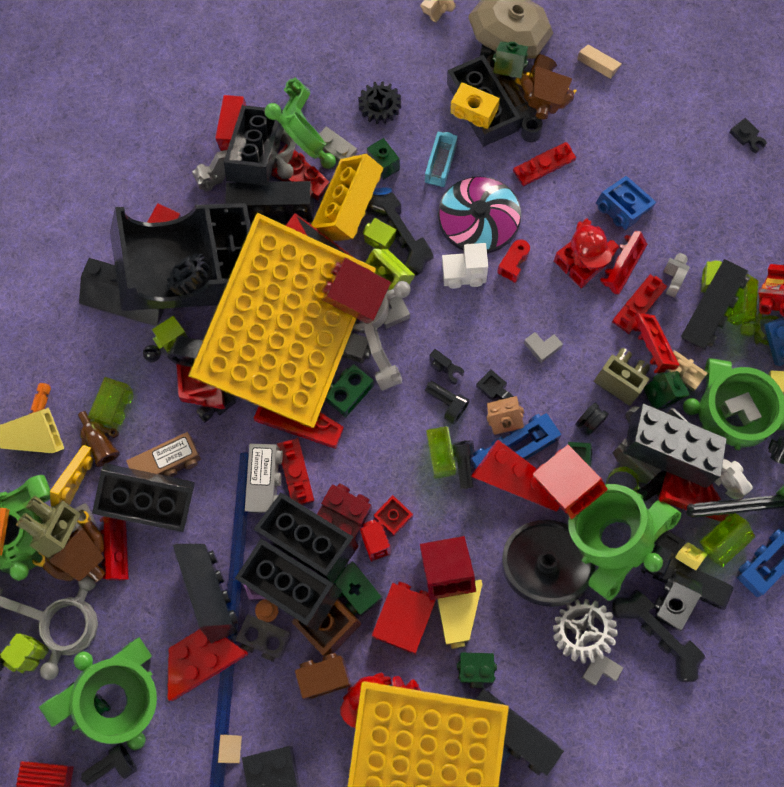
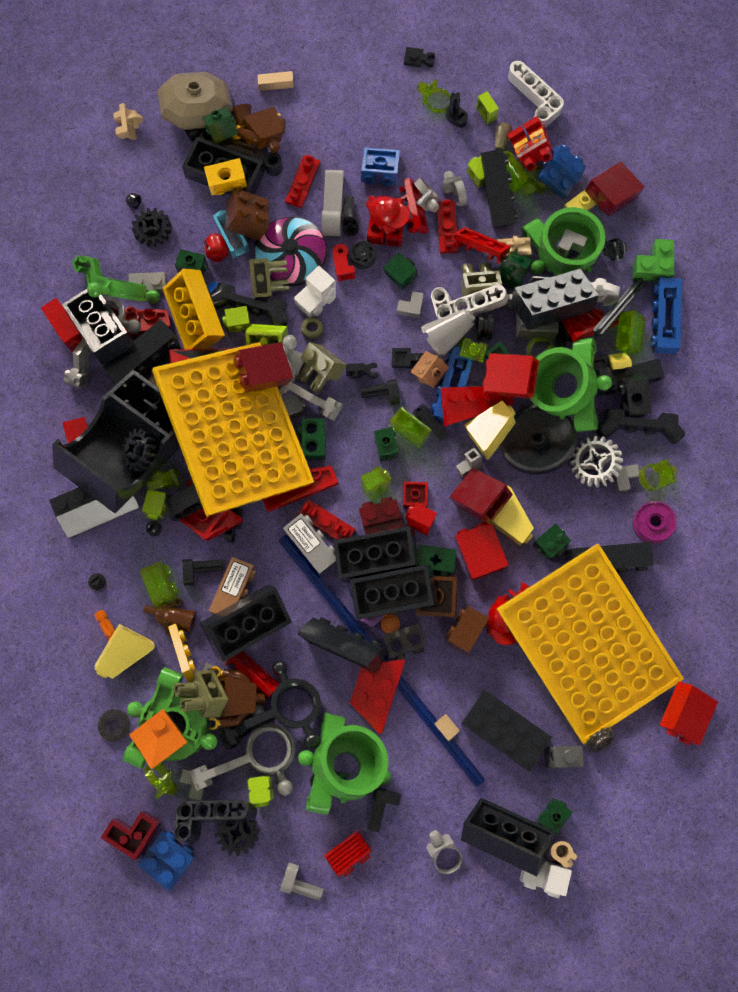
camera: 45 degrees left, 5 degrees up
none -> black piece [88,573,106,591]
none -> black hinge [126,193,142,209]
none -> clear neon green piece [145,468,181,490]
none -> black piece [182,559,223,586]
none -> red head [204,233,229,262]
none -> black piece [218,660,321,750]
none -> reddish brown brick [226,188,269,241]
none -> olive brick [249,258,289,298]
none -> olive brick [298,342,347,393]
none -> olive piece [301,317,324,339]
none -> light grey beam [322,170,344,236]
none -> black piece [341,195,359,236]
none -> black wheel [350,240,376,270]
none -> clear neon green brick [361,466,391,500]
none -> dark green head [374,427,399,461]
none -> dark green head [383,252,418,290]
none -> light grey piece [414,178,440,213]
none -> clear neon green piece [417,79,450,113]
none -> light grey cone [421,309,475,358]
none -> white beam [431,285,508,319]
none -> black piece [445,92,468,128]
none -> light grey piece [456,448,483,479]
none -> clear neon green piece [459,338,487,363]
none -> slope [464,400,516,460]
none -> lime piece [476,91,499,125]
none -> dark tan cone [494,122,513,151]
none -> magenta wheel [633,501,677,544]
none -> clear neon green piece [639,459,678,491]

